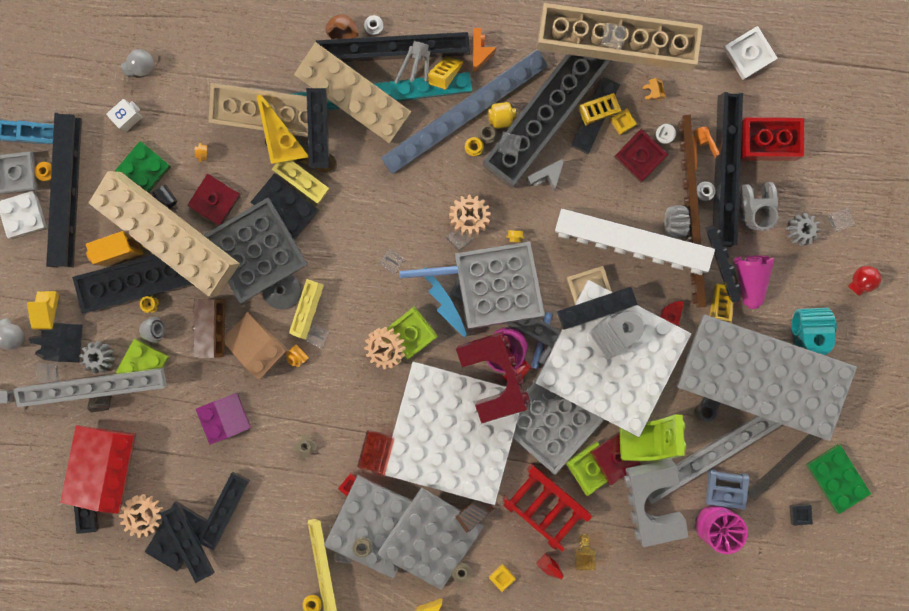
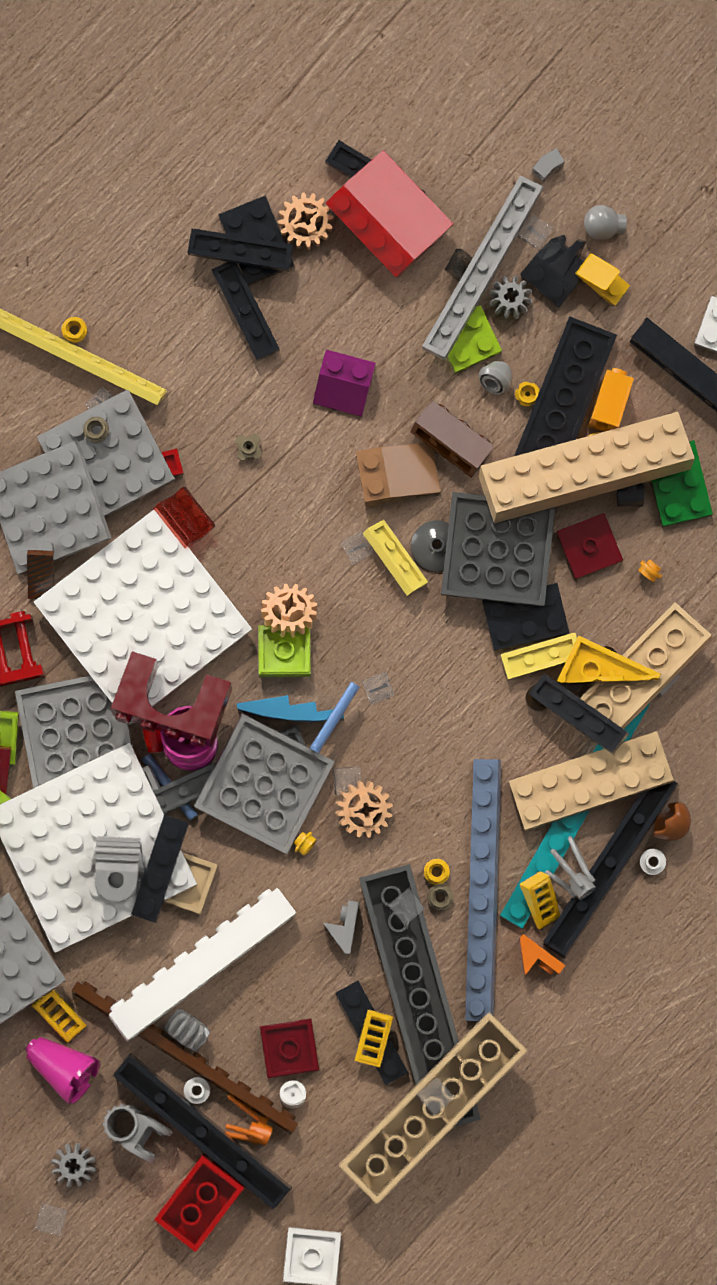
camera: 125 degrees right, 5 degrees down
light orange plate [286,344,309,367] -> none
yellow head [488,102,517,128] -> none
yellow tile [610,108,637,135] -> none
light orange tile [643,78,666,101] -> none
red plate [660,301,684,326] -> none
black plate [705,225,742,303] -> none

